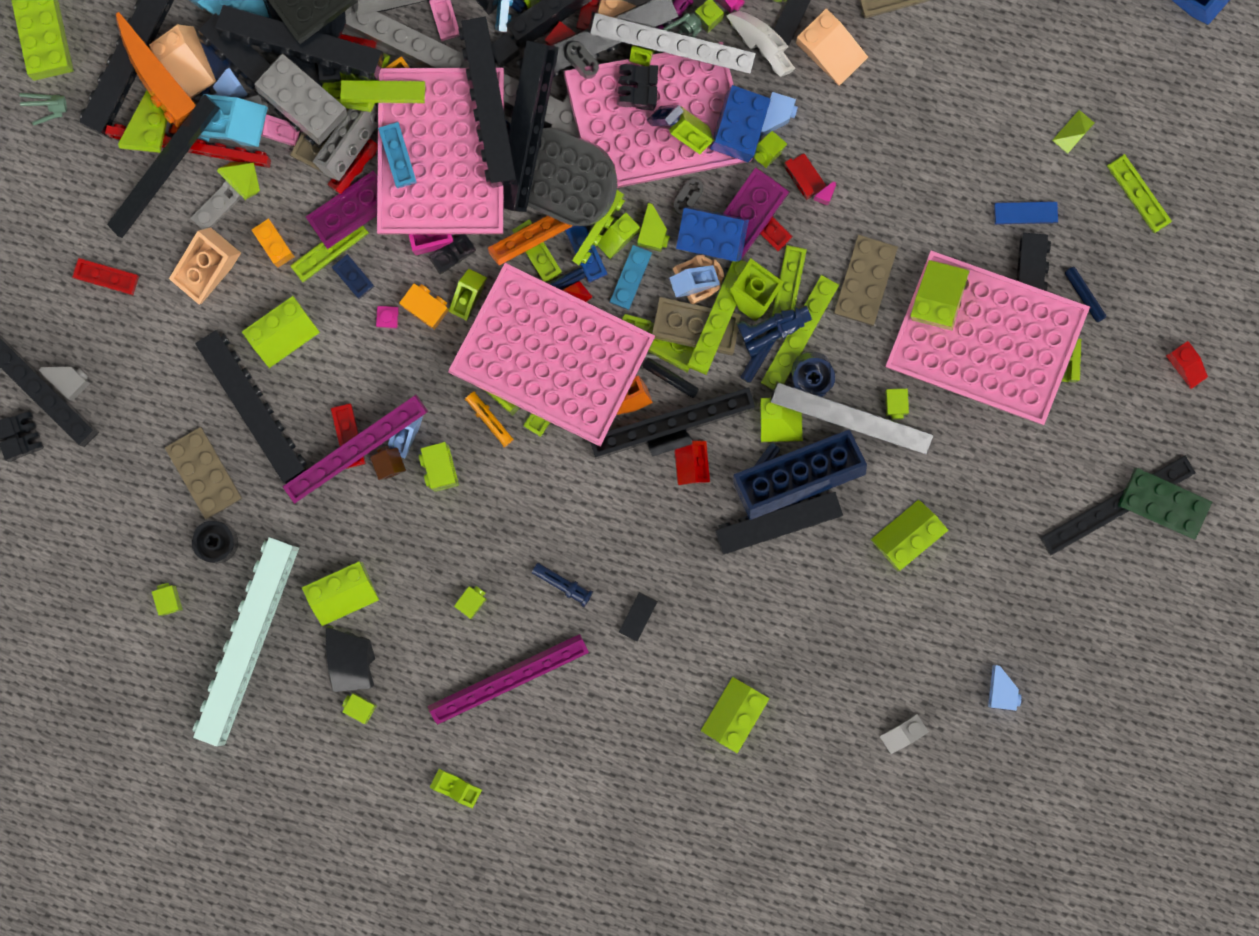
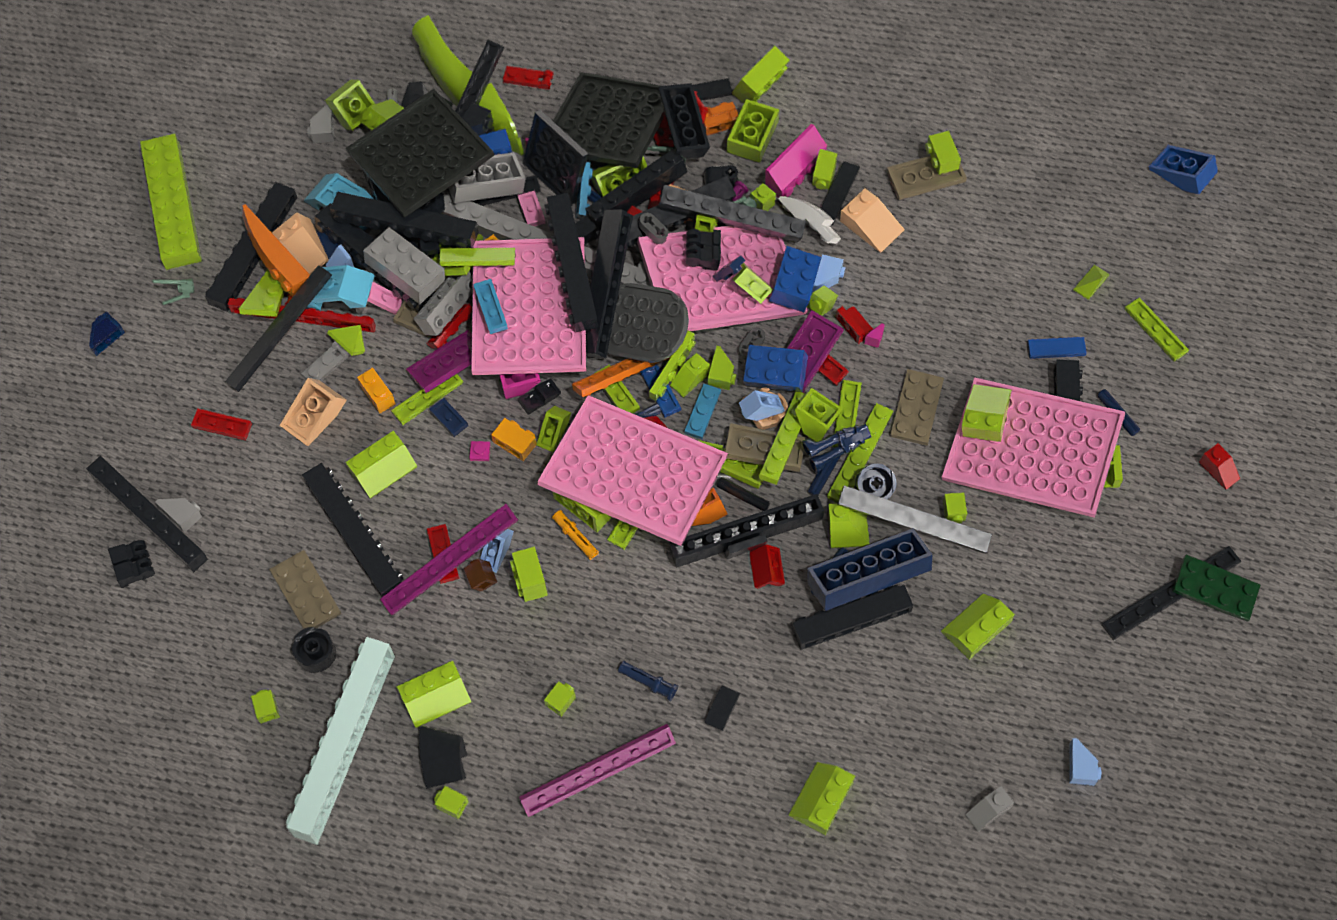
camera: 10 degrees left, 20 degrees down
lime slope [430,768,482,809] -> none

